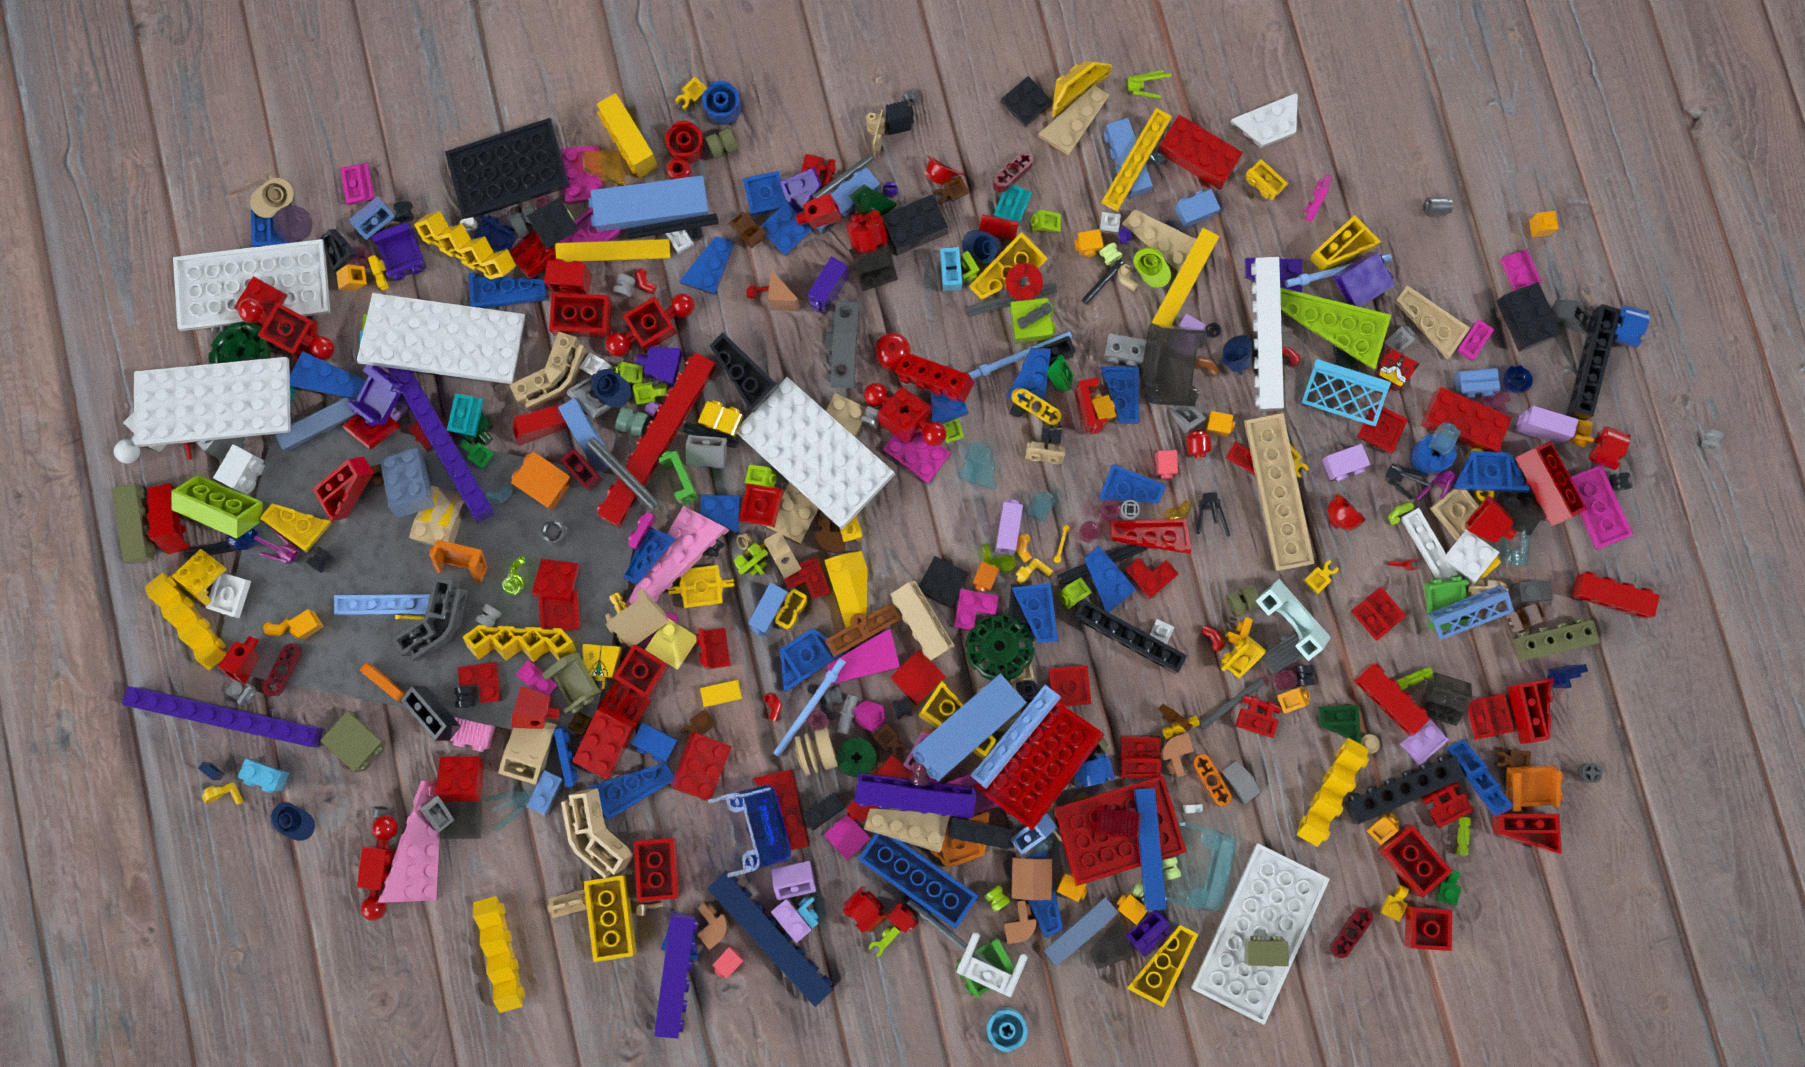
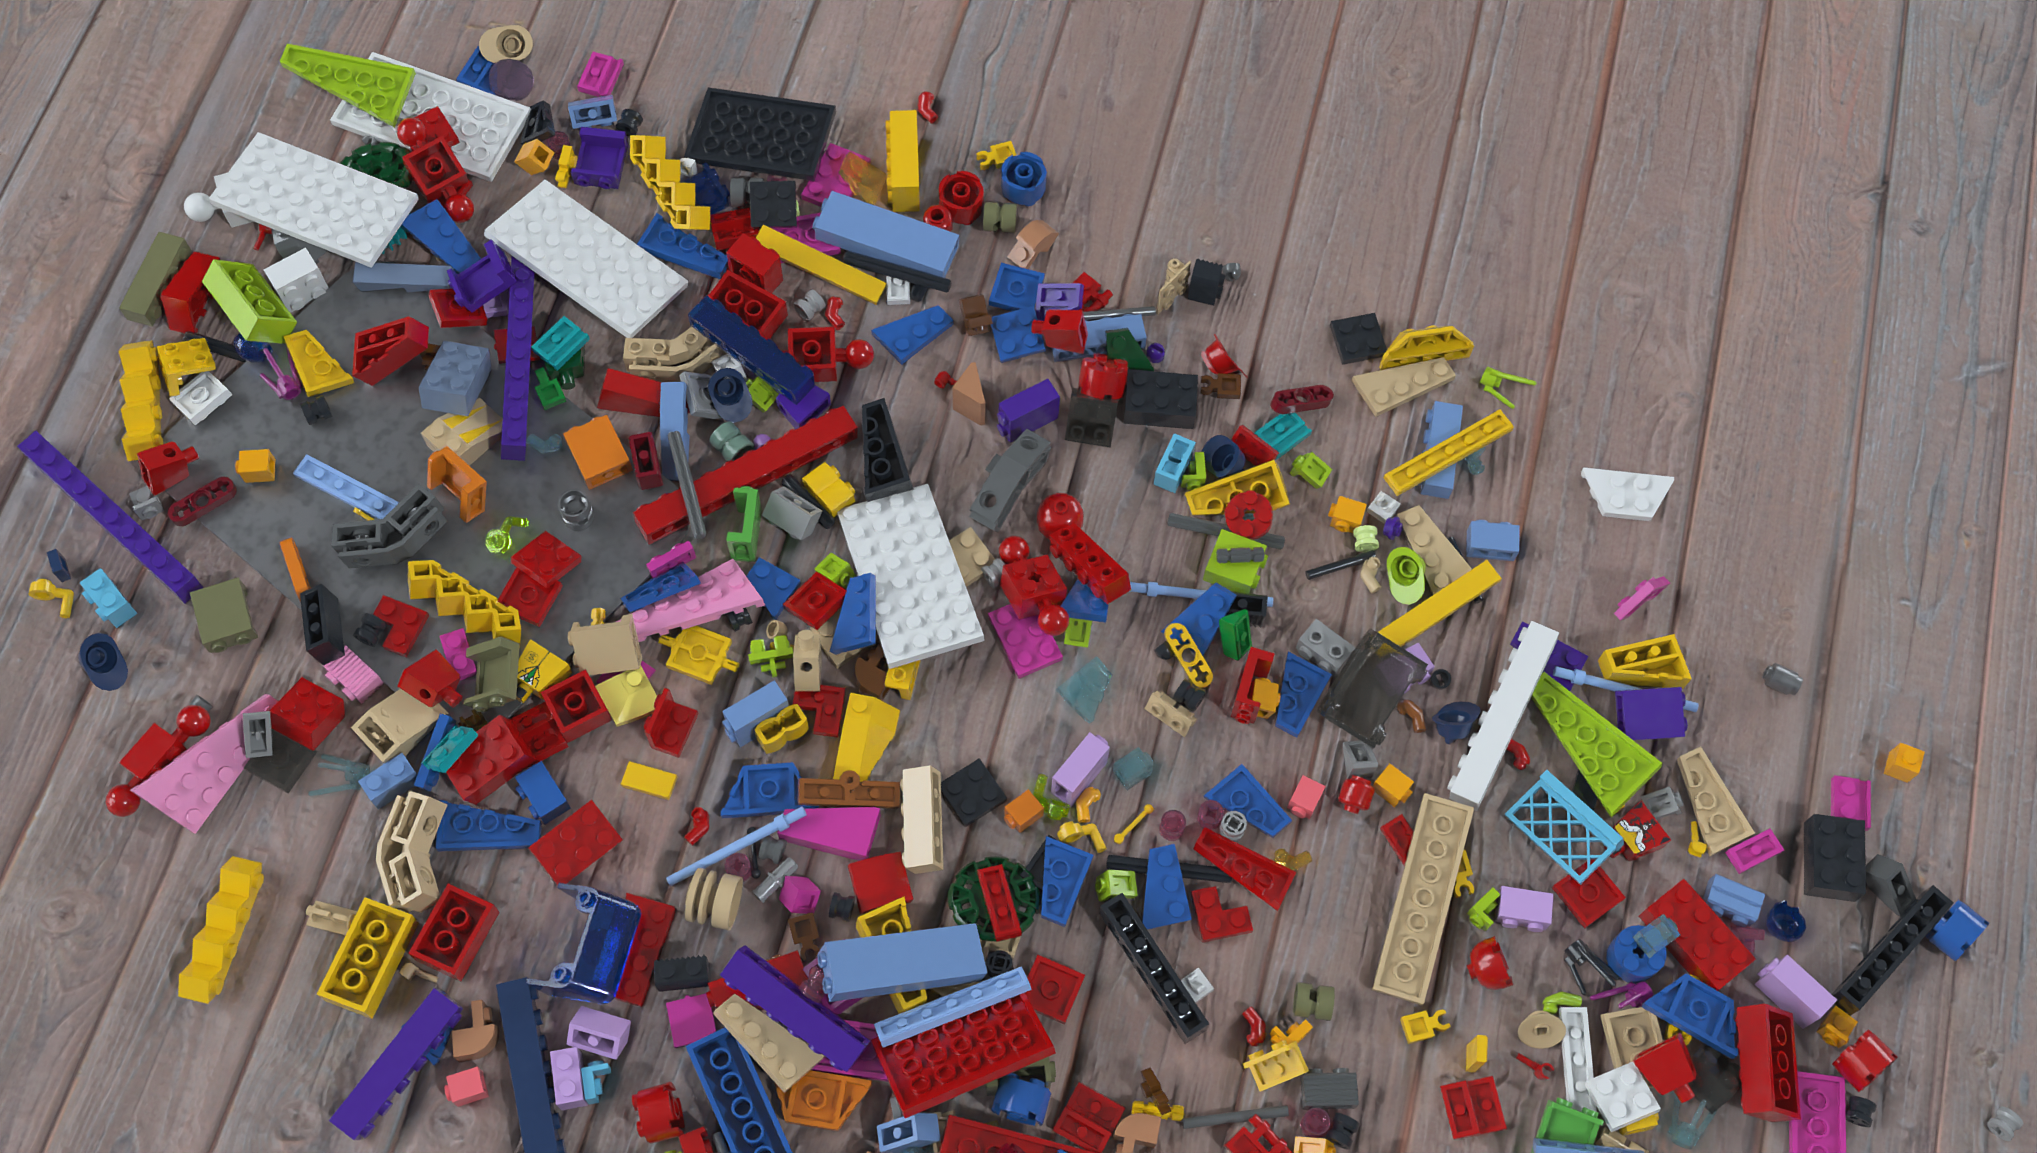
camera: 25 degrees right, 15 degrees down
light orange arm [263,618,290,636] -> none
light grey wheel [475,604,502,627] -> none
lime plate [633,382,668,405] -> none
reddish brown plate [680,709,717,741] -> none
dark green brick [837,738,877,777] -> none
black brick [948,817,1012,849] -> none
dark pink plate [954,589,999,630] -> none
red brick [1157,114,1243,190] -> none
black plant [1197,492,1230,537] -> none
yellow bracket [1244,159,1288,201] -> none
light aqua arch [1256,579,1331,661] -> none
none -> lime wing [280,44,416,128]
none -> teal plate [422,725,478,773]
none -> clear blue brick [688,295,815,405]
none -> blue wing [829,573,876,655]
none -> red arm [918,91,938,123]
none -> red tile [977,864,1022,942]
none -> nougat brick [1008,220,1059,269]
none -> yellow tile [1466,1035,1488,1072]
none -> lime bracket [1467,887,1500,931]
none -> tan piece [1518,1011,1566,1049]
none -> yellow hand [1688,821,1707,858]

